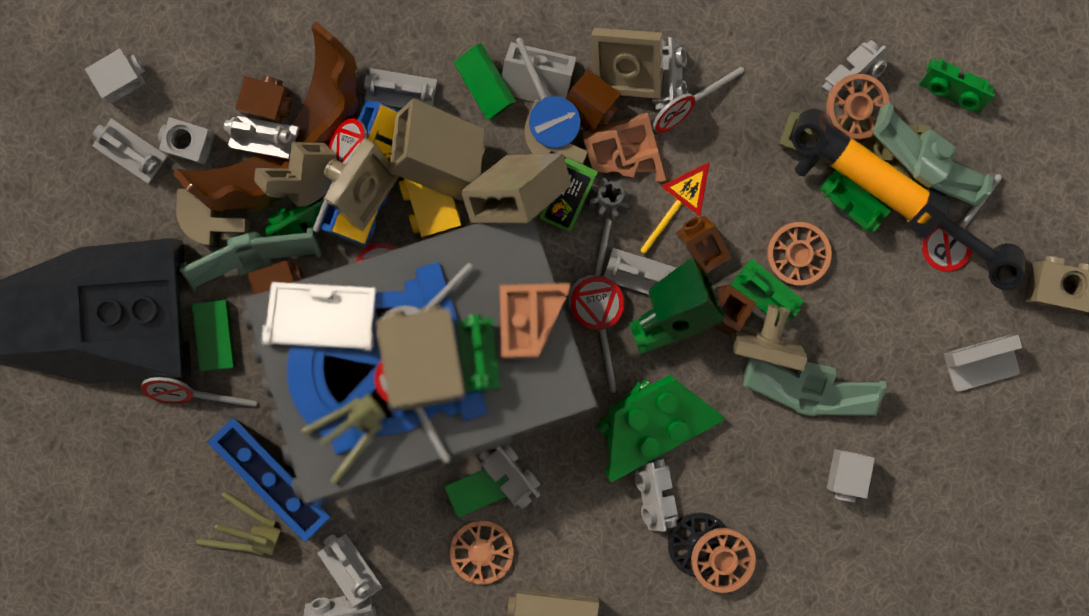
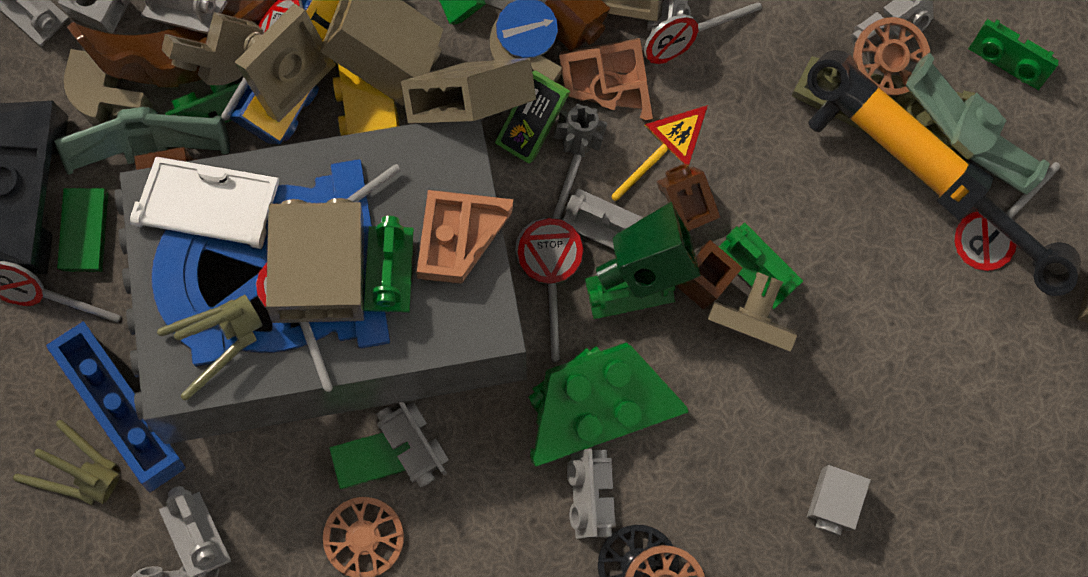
camera: 15 degrees right, 10 degrees down
sand green plate [743,357,887,417] -> none
nougat wheel [767,222,832,286] -> none
green hinge [819,170,891,233] -> none
light grey panel [943,335,1022,392] -> none

